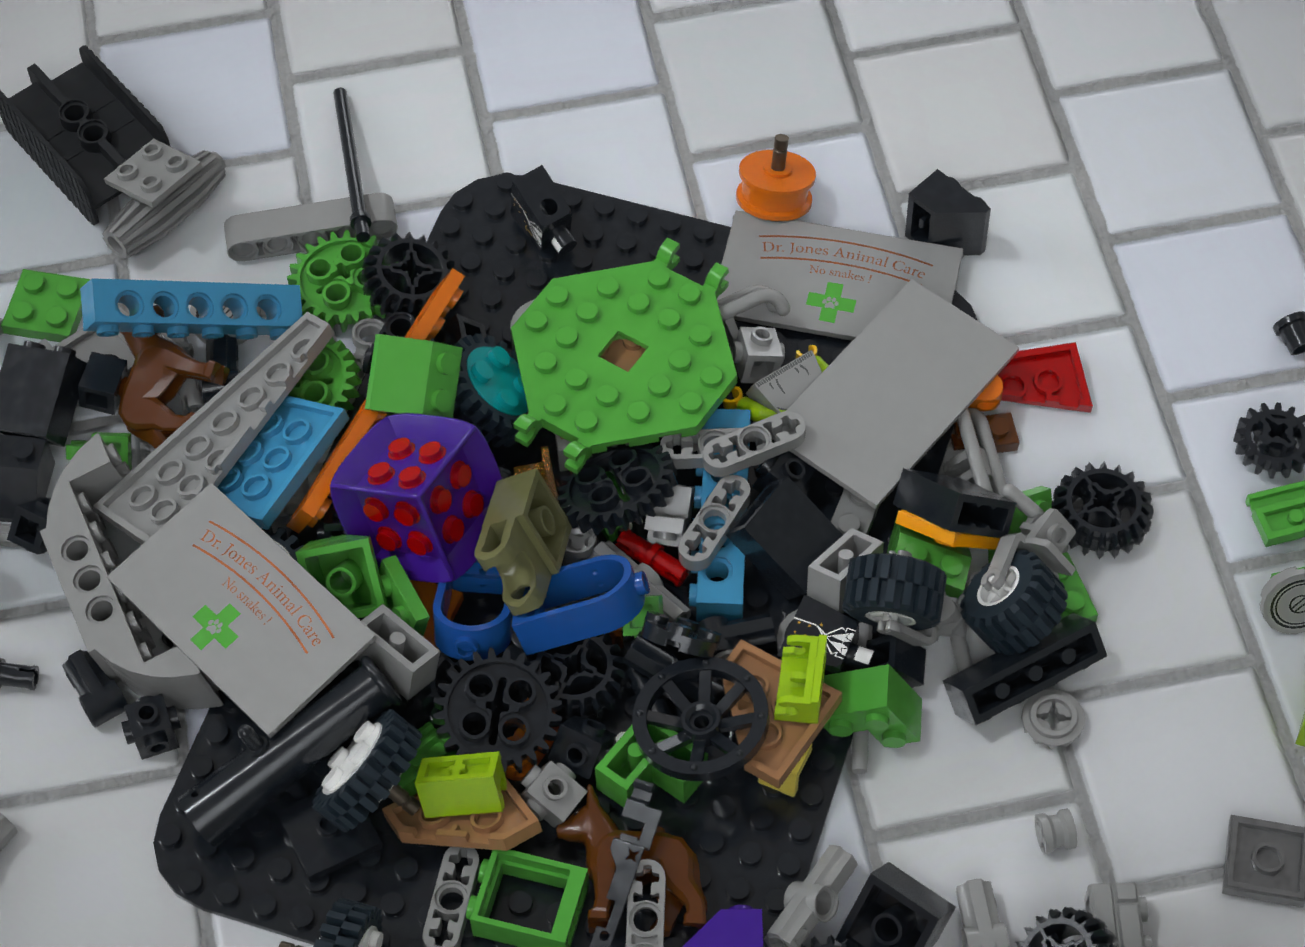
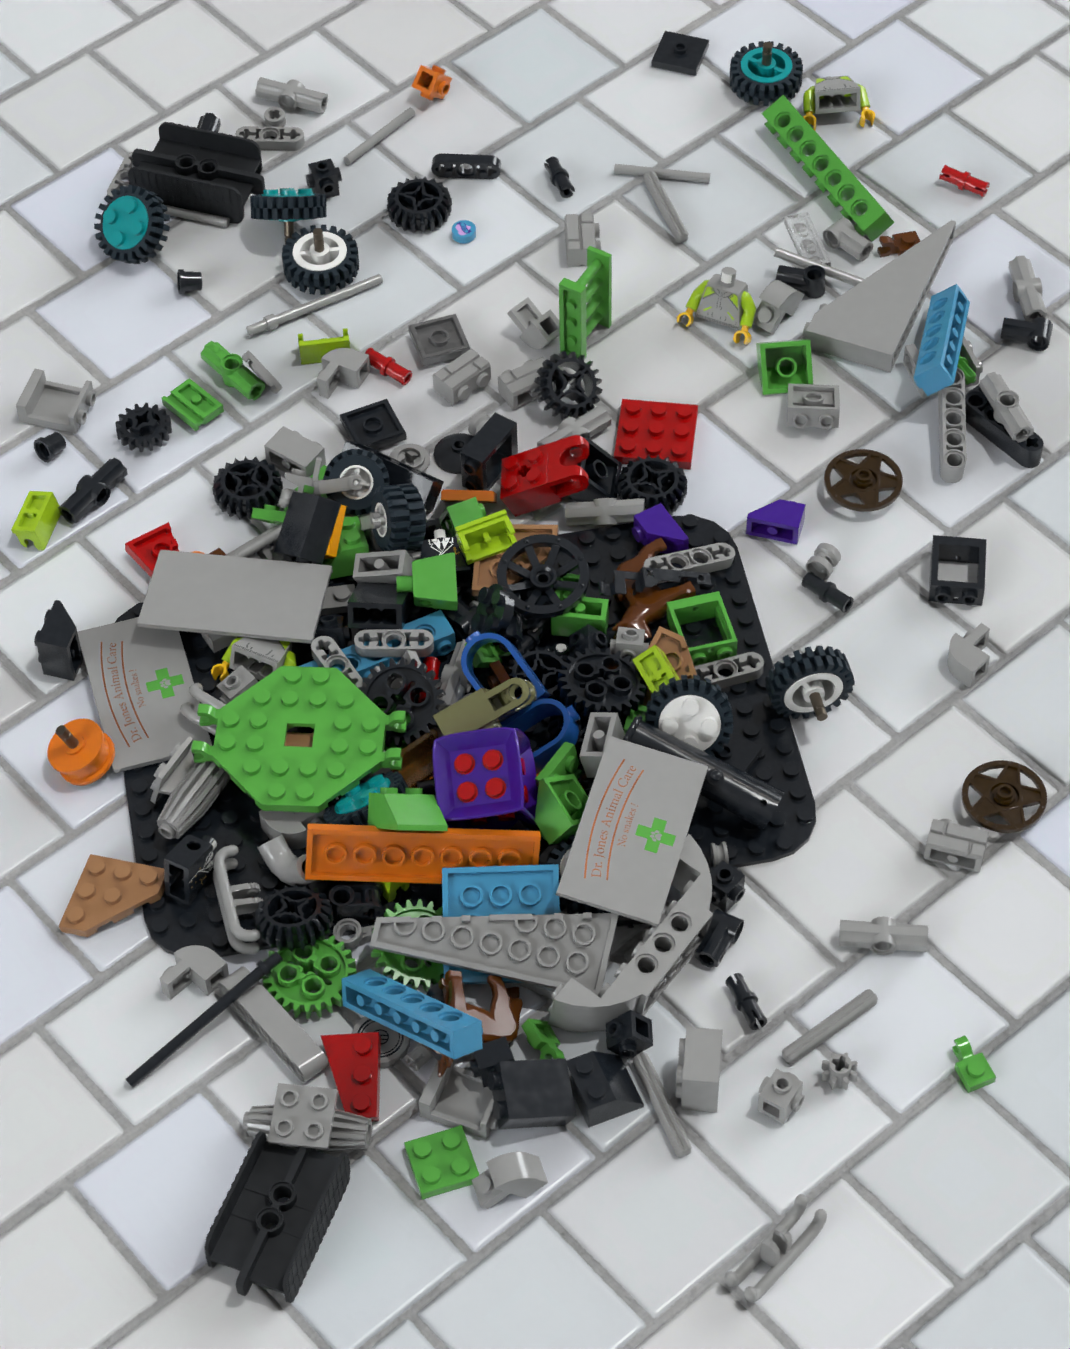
camera: 120 degrees left, 5 degrees down
light grey beam [703,411,806,477] -> none
none -> lime hinge [11,491,61,550]
none -> black piece [59,458,128,524]
none -> medium nougat plate [59,854,165,937]
none -> light grey plate [150,736,231,839]
none -> light grey brick [160,945,229,1000]
none -> light grey piece [213,845,263,954]
none -> light grey cylinder [258,835,316,886]
none -> light grey brick [264,426,326,477]
none -> light grey brick [317,348,371,399]
none -> red wing [320,1032,381,1121]
none -> black plate [340,399,407,450]
none -> red pin [365,348,412,386]
none -> bright green torso [396,553,458,610]
none -> light grey brick [433,348,491,406]
none -> black dish [434,433,474,474]
none -> orange plate [441,489,497,503]
none -> black window [460,412,518,491]
none -> red brick [500,435,589,517]
none -> light grey bush [710,841,729,868]

